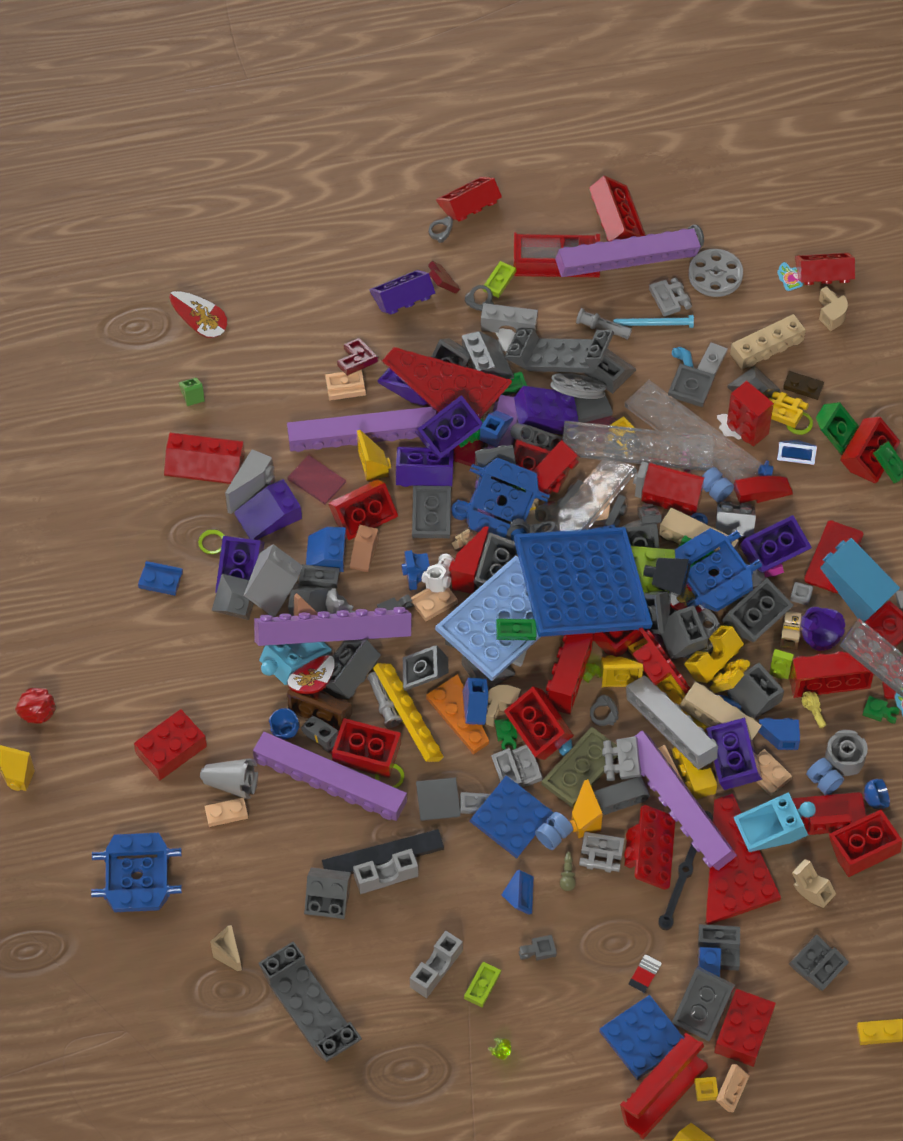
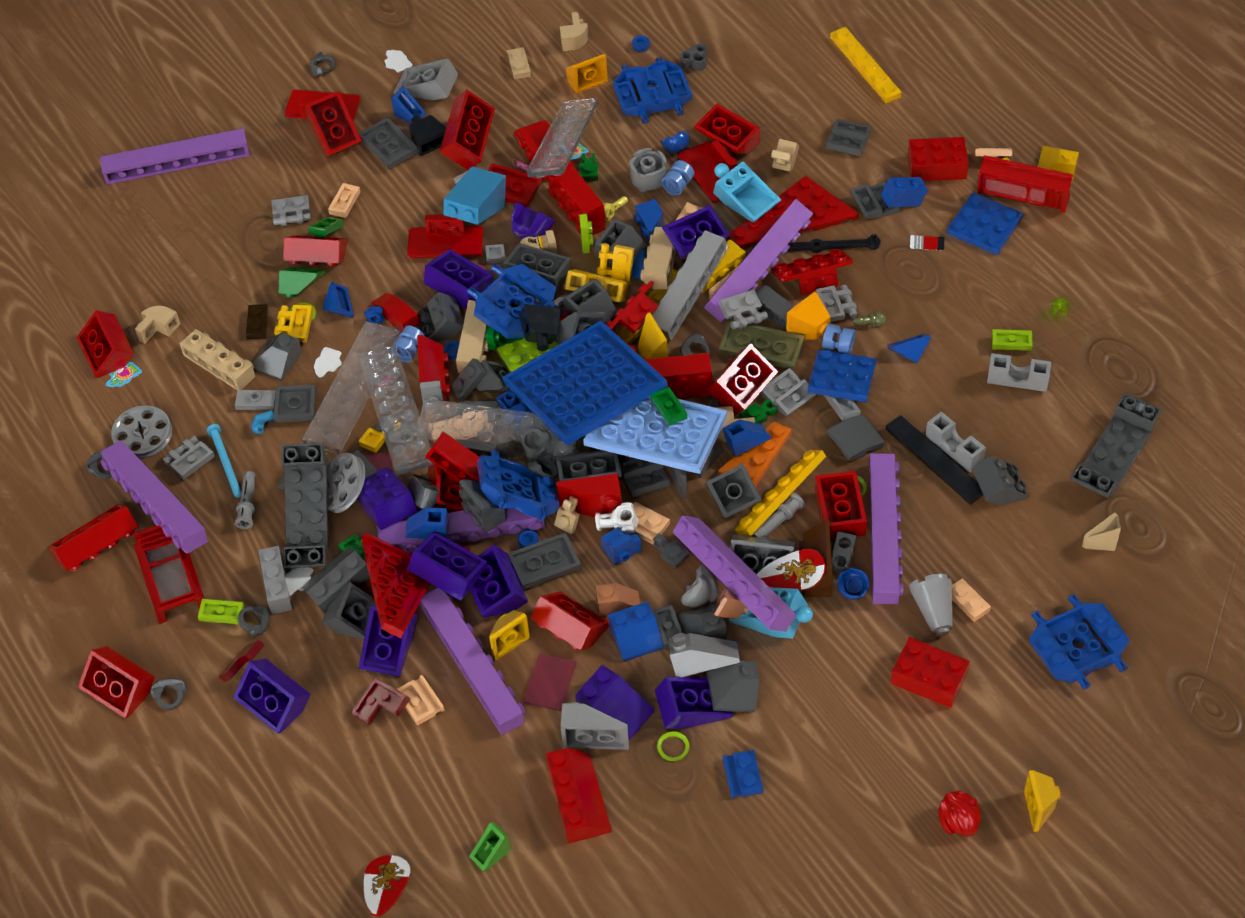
camera: 110 degrees left, 5 degrees down
dark grey plate [519,935,557,961] -> none
dark grey plate [672,966,735,1042] -> none
red brick [727,380,774,447] -> none

